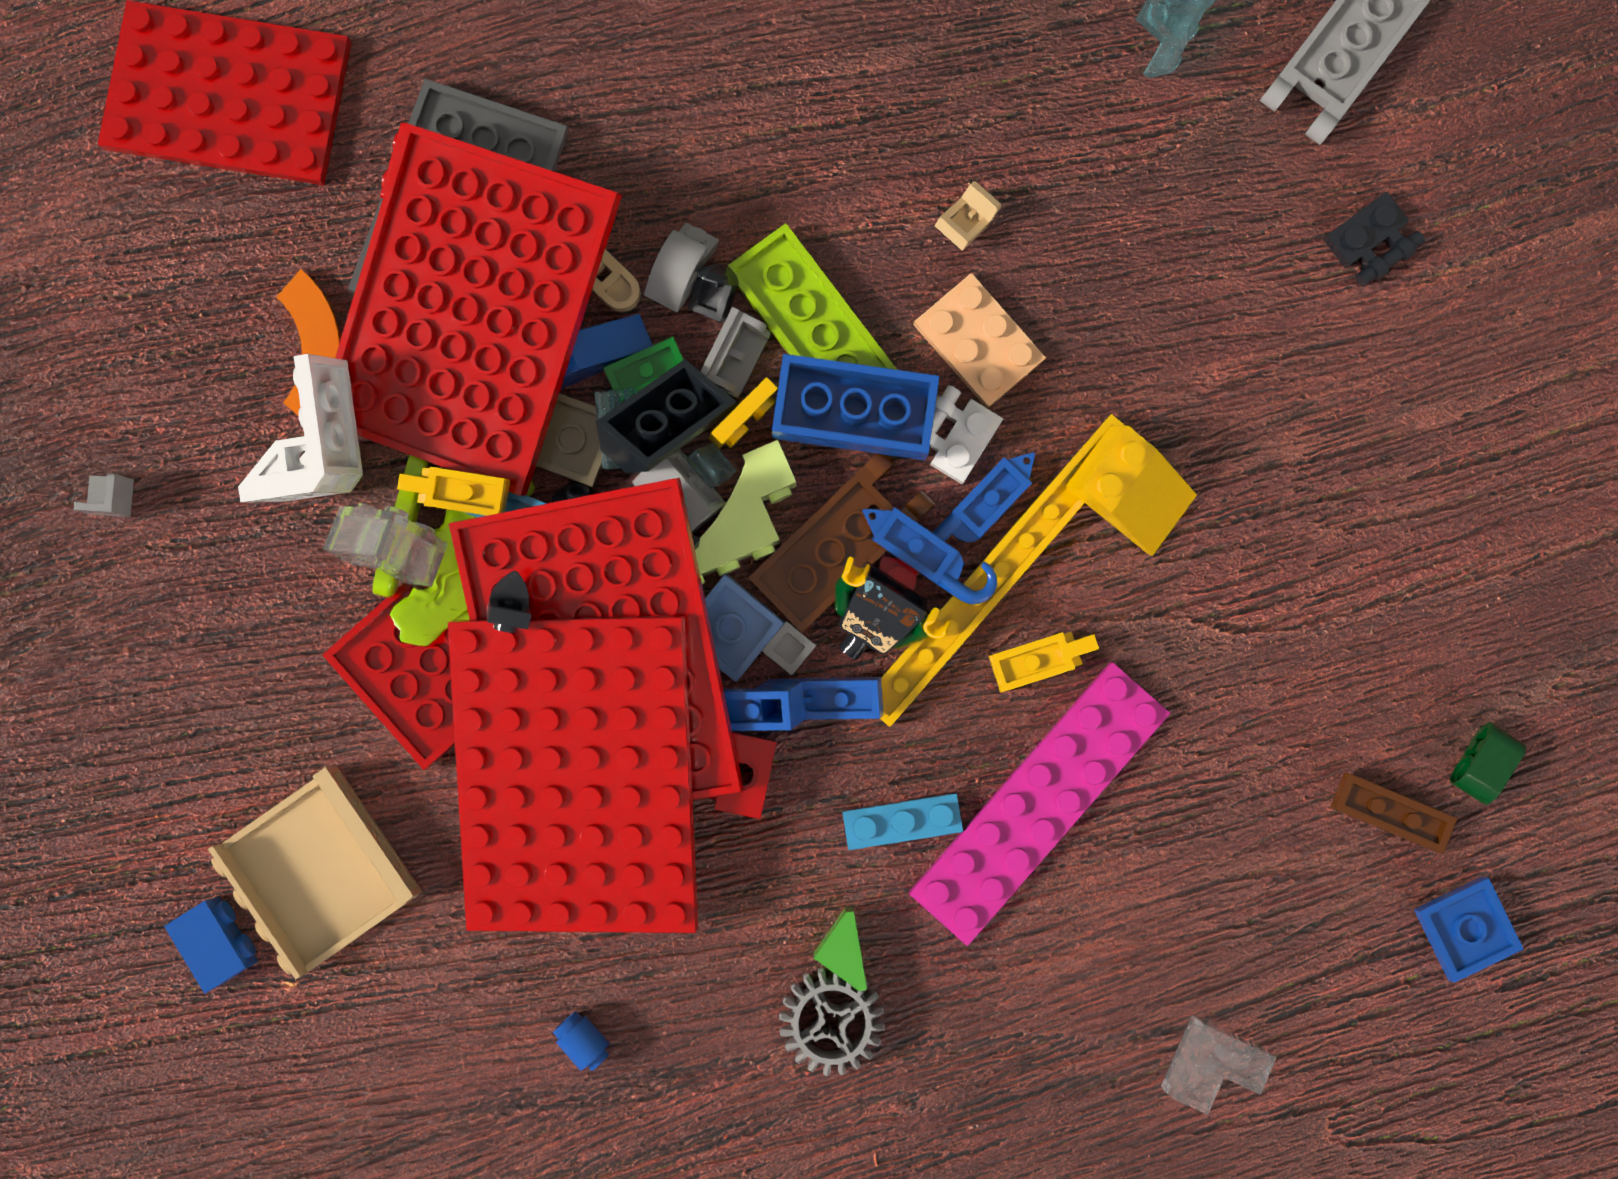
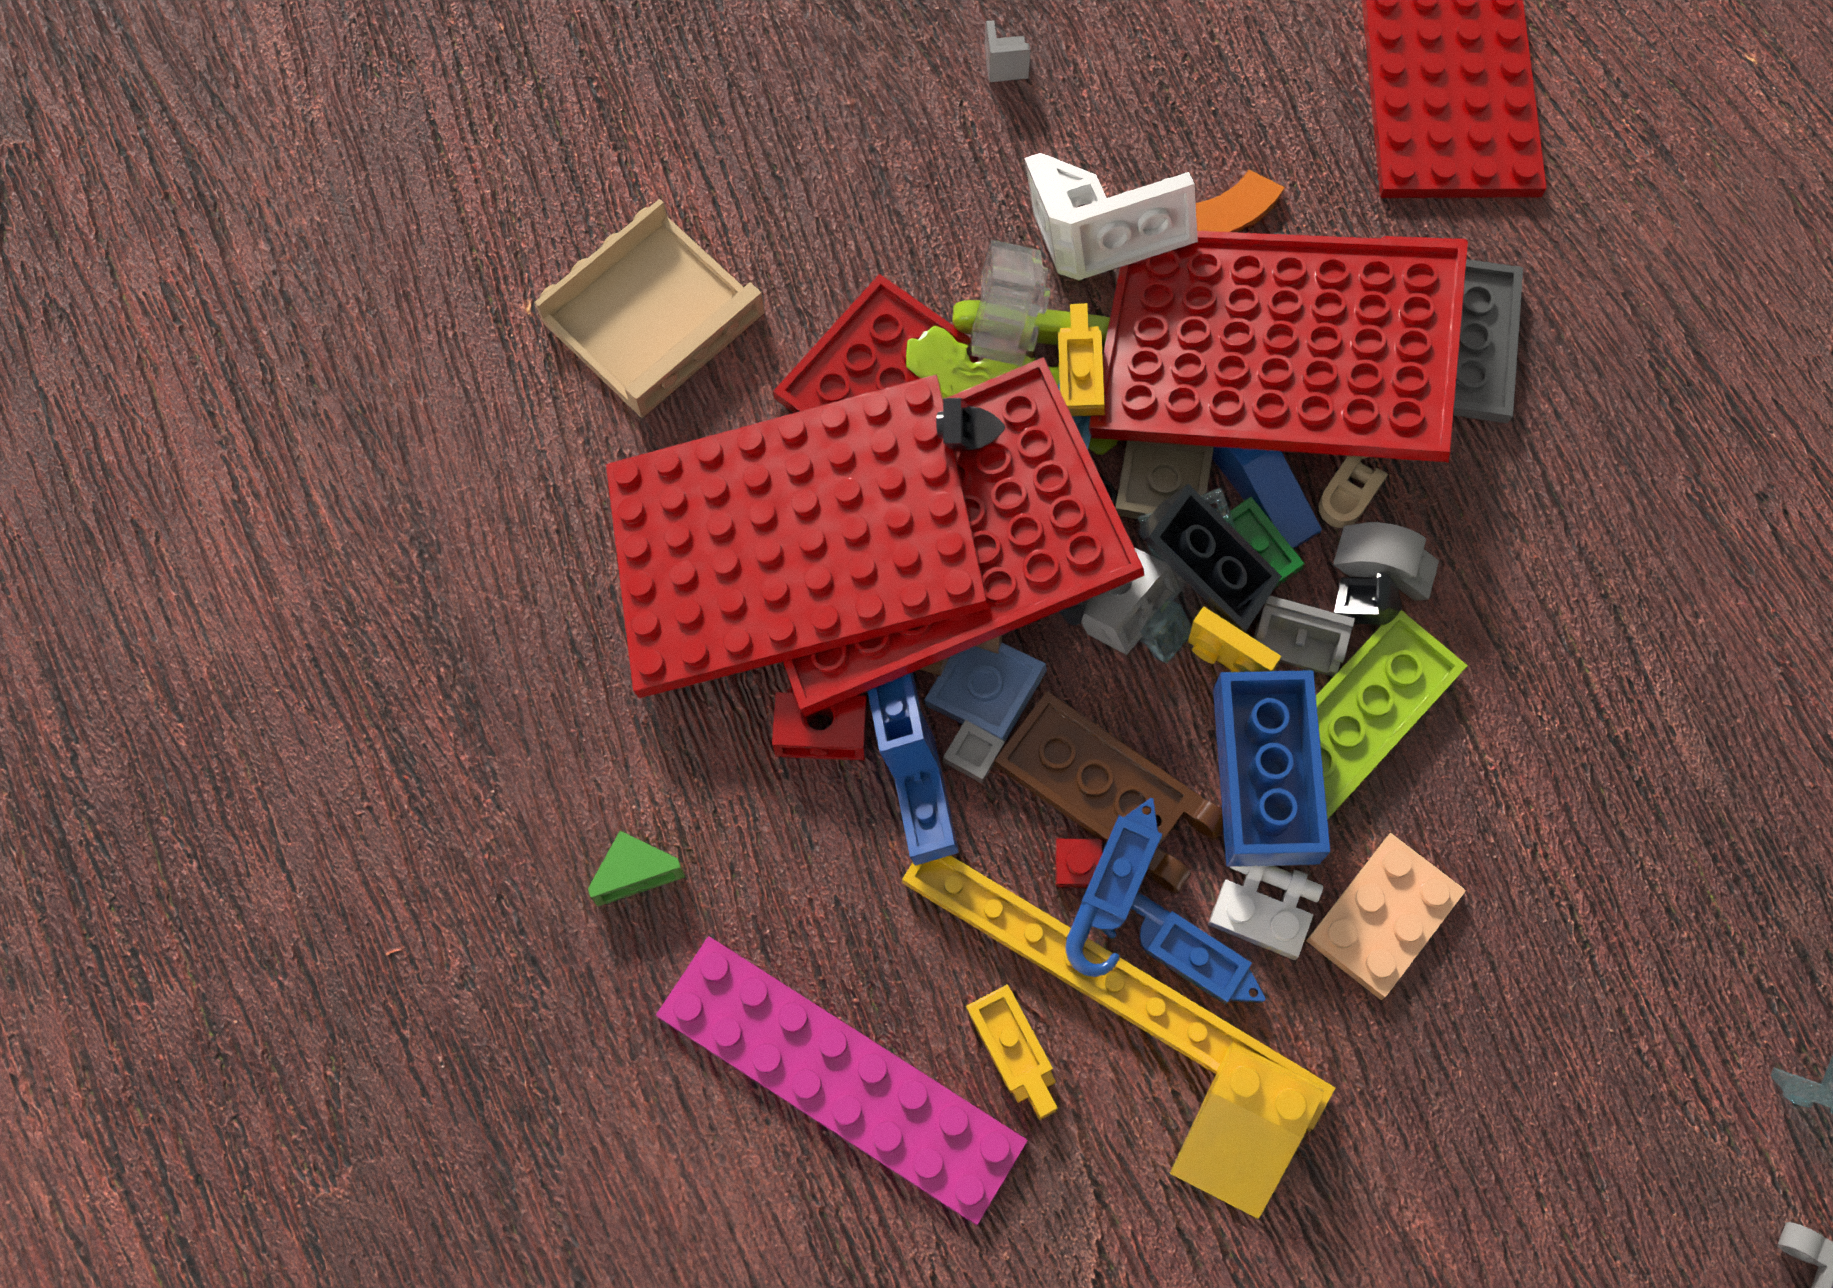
camera: 85 degrees right, 15 degrees down
blue brick [164,896,258,994] -> none
blue brick [552,1011,610,1071] -> none
yellowish green arch [695,440,796,584] -> none
light grey gear [779,967,885,1076] -> none
torso [835,557,952,660] -> none
dark azure plate [842,793,963,850] -> none
tan bracket [934,181,1001,251] -> none

